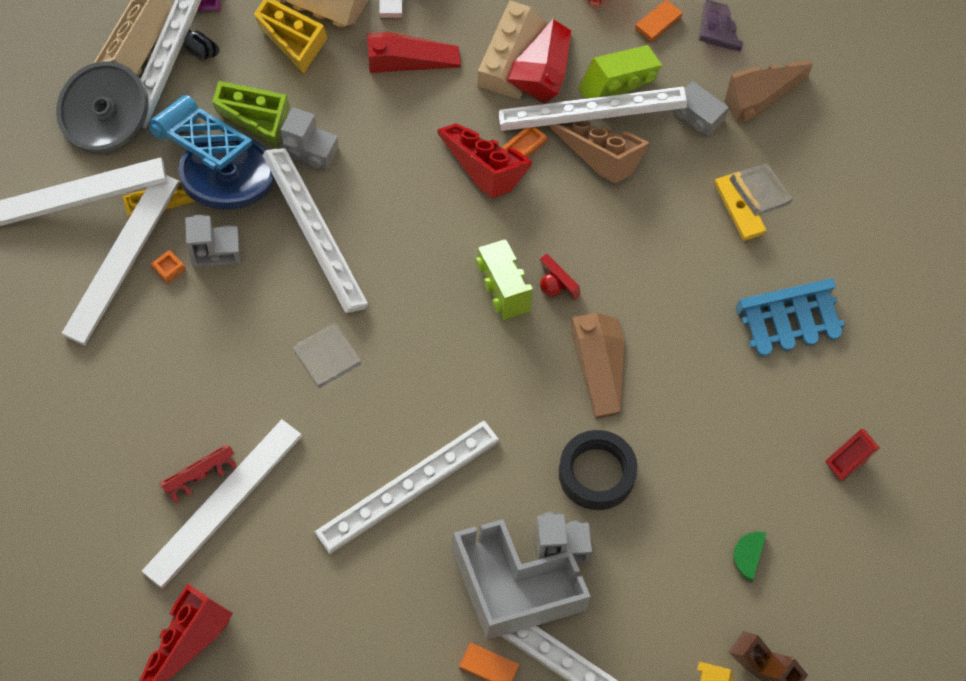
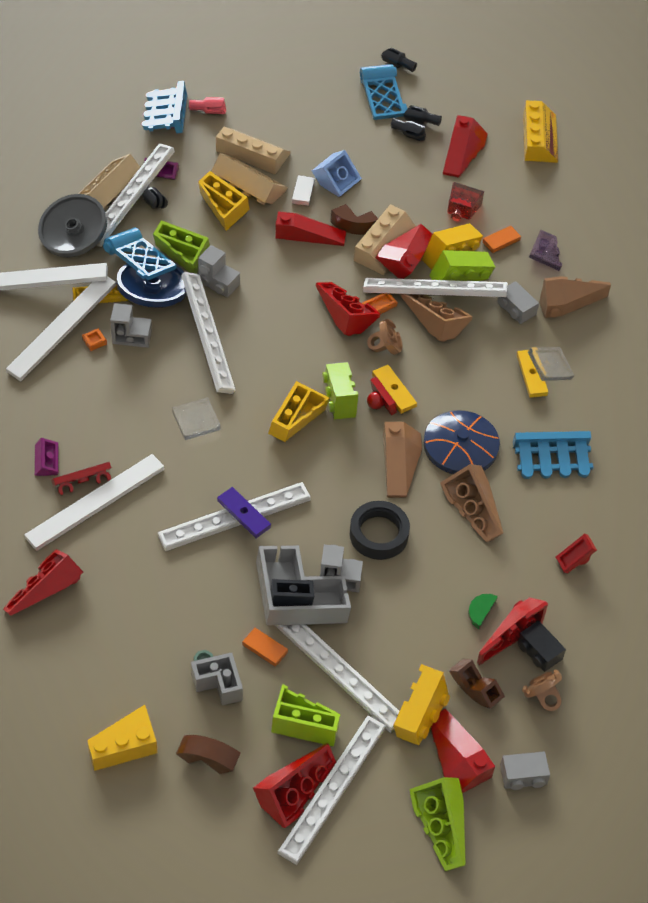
camera: 10 degrees right, 10 degrees down
none -> magenta slope [35,437,58,476]
none -> dark purple tile [217,487,271,538]
none -> yellow wedge [268,381,330,442]
none -> black brick [270,579,315,607]
none -> reddish brown brick [331,204,378,235]
none -> medium nougat tile [367,319,403,355]
none -> yellow tile [372,365,417,414]
none -> yellow wedge [422,223,483,270]
none -> dark blue dish [423,410,500,474]
none -> medium nougat wedge [440,464,503,542]
none -> red wedge [477,597,548,666]
none -> black brick [517,620,566,672]
none -> medium nougat tile [522,670,562,711]

